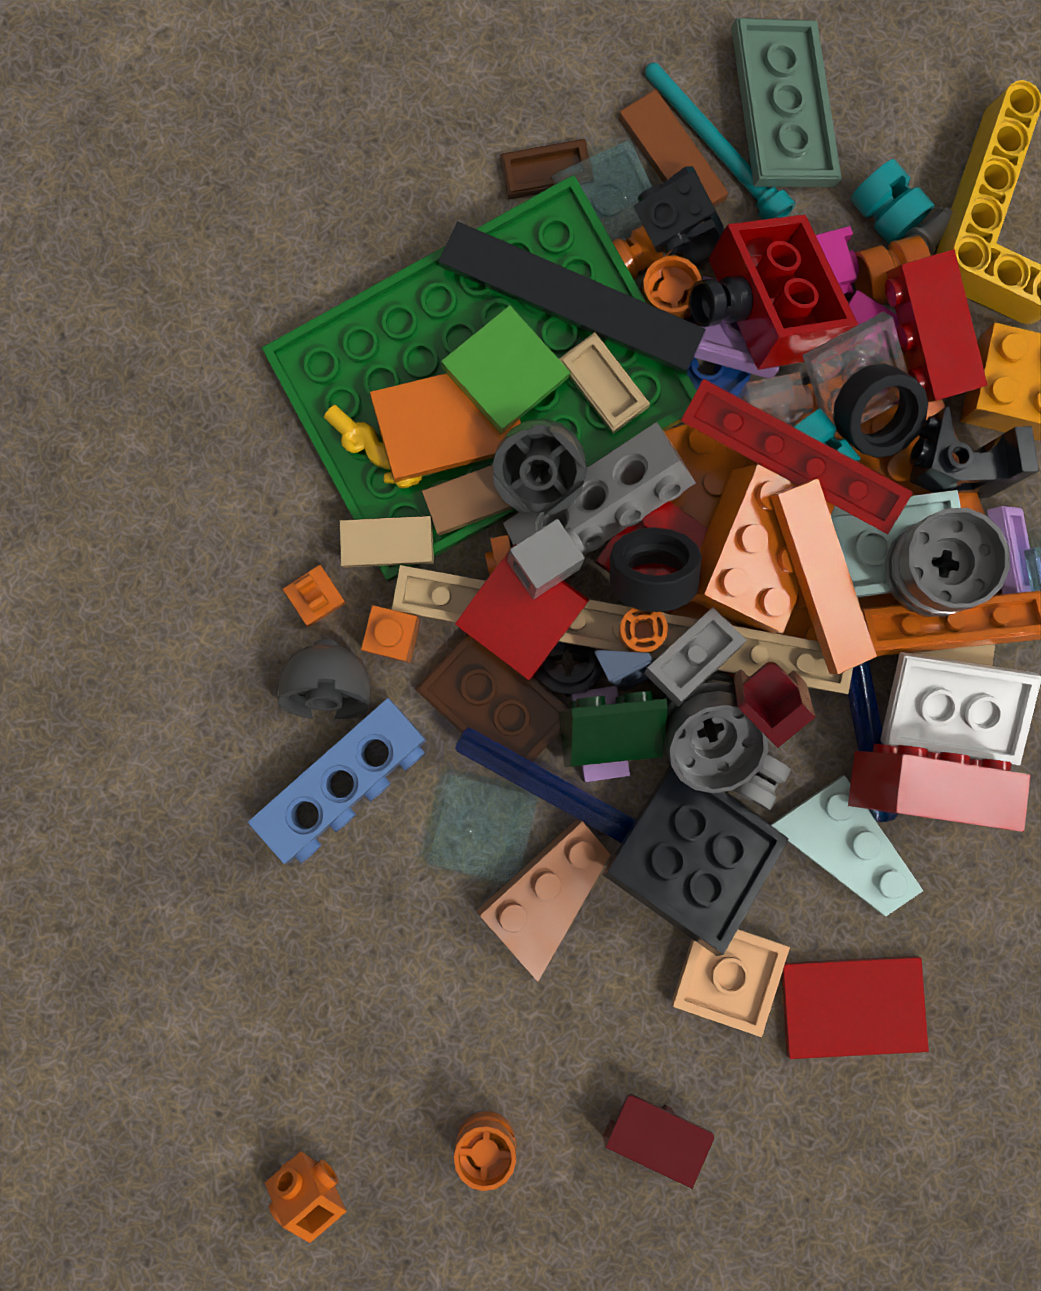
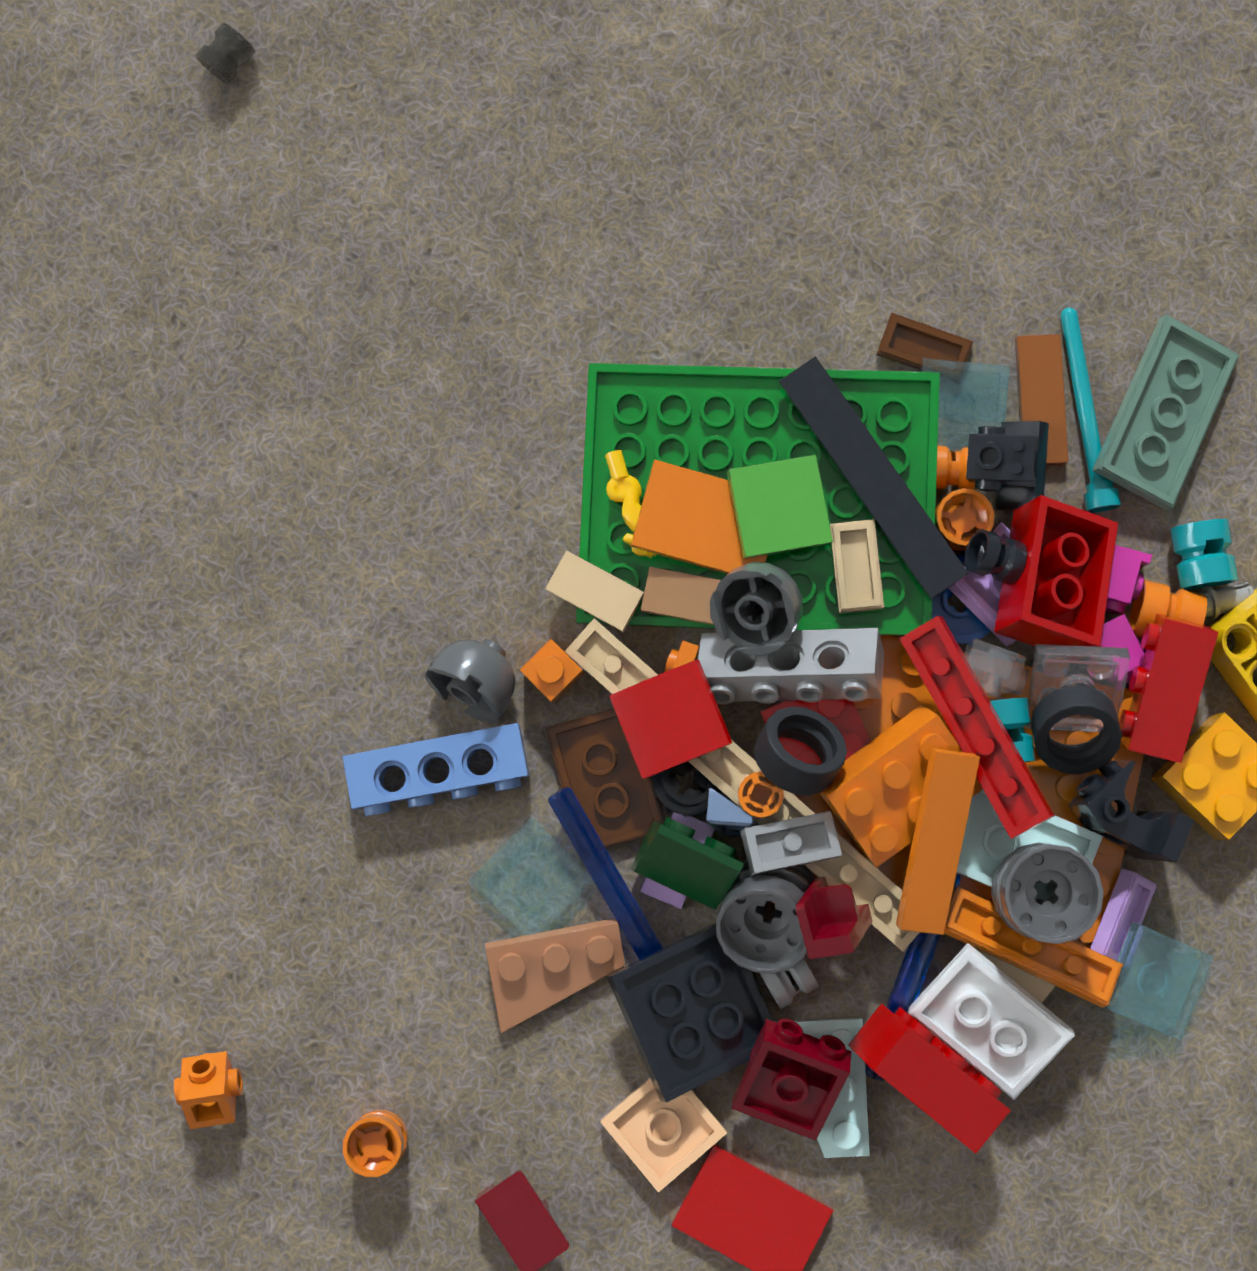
camera: 40 degrees right, 0 degrees up
orange tile [283,565,346,627] -> none
light grey brick [507,519,585,600] -> none
none -> dark red plate [731,1019,852,1141]

